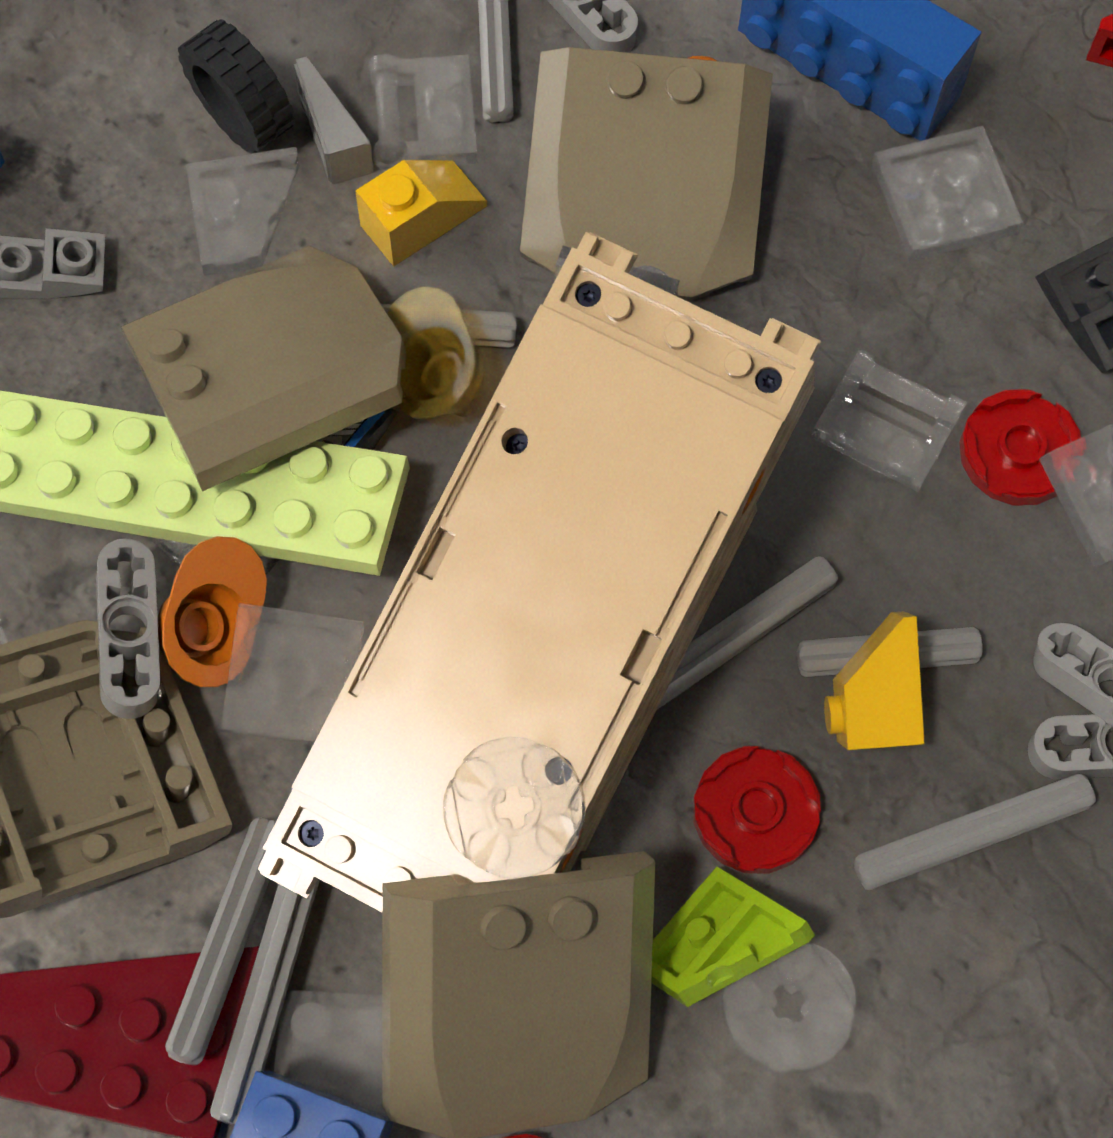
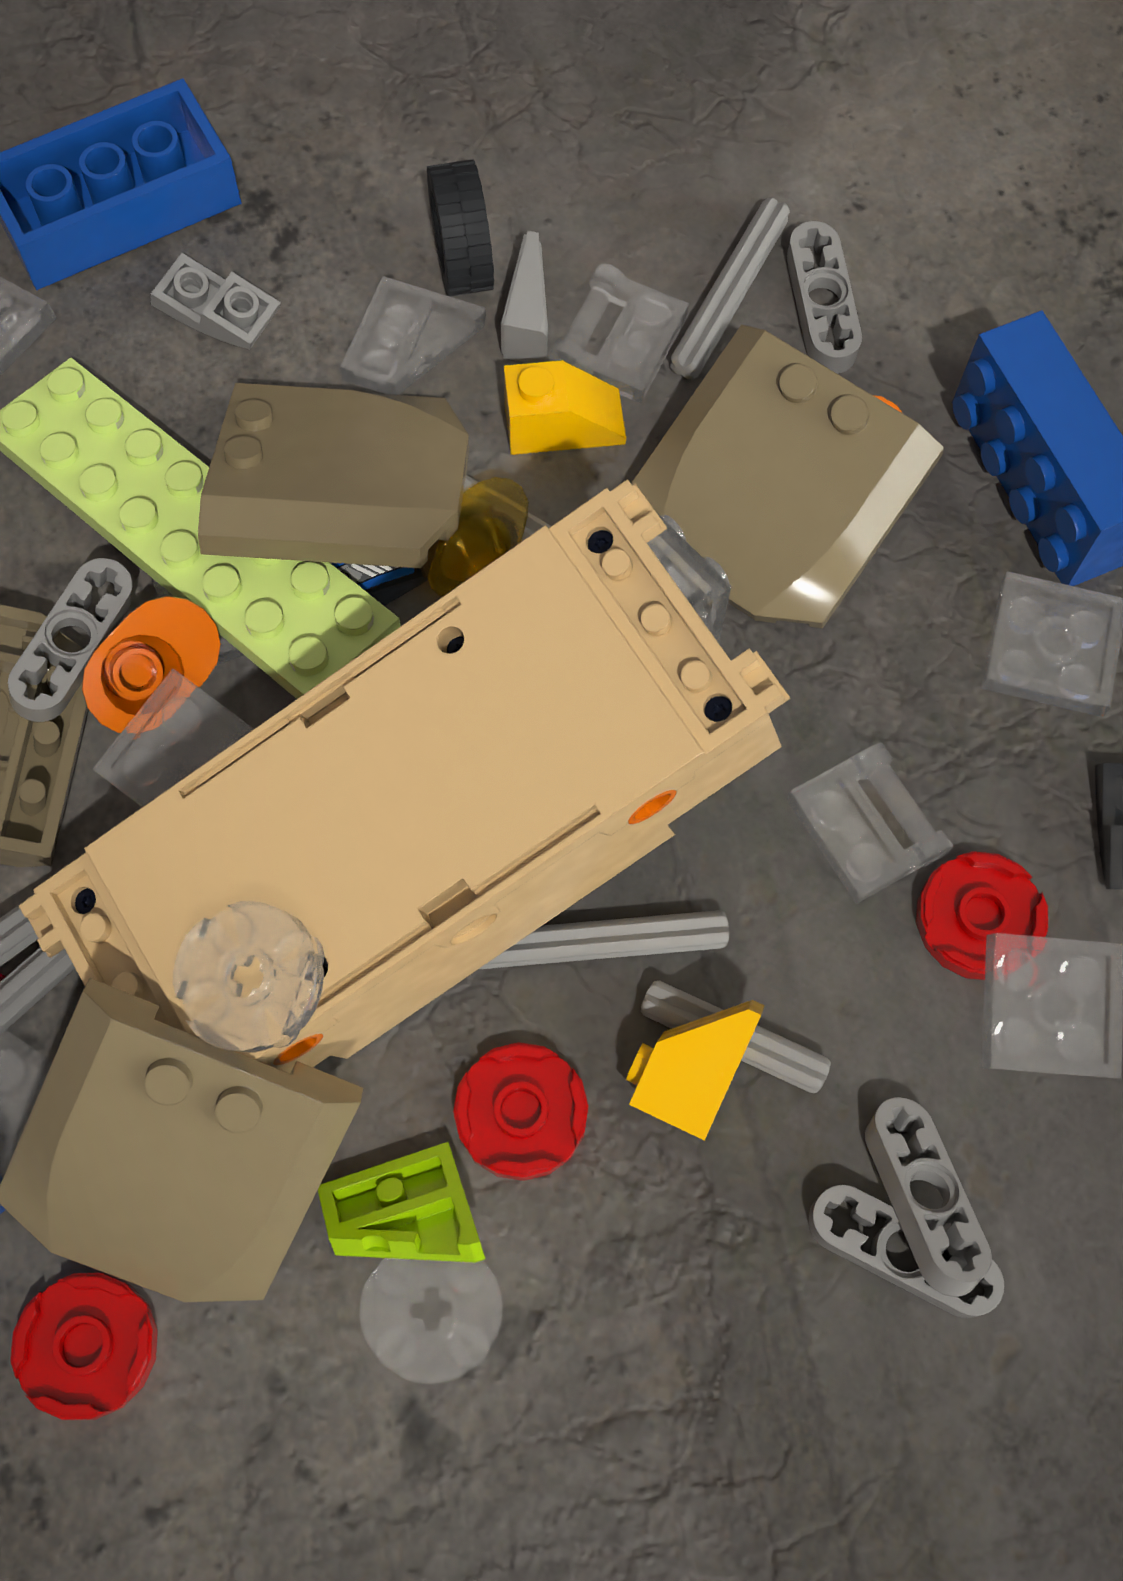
camera: 30 degrees right, 0 degrees up
light grey axle [853,774,1096,890] -> none

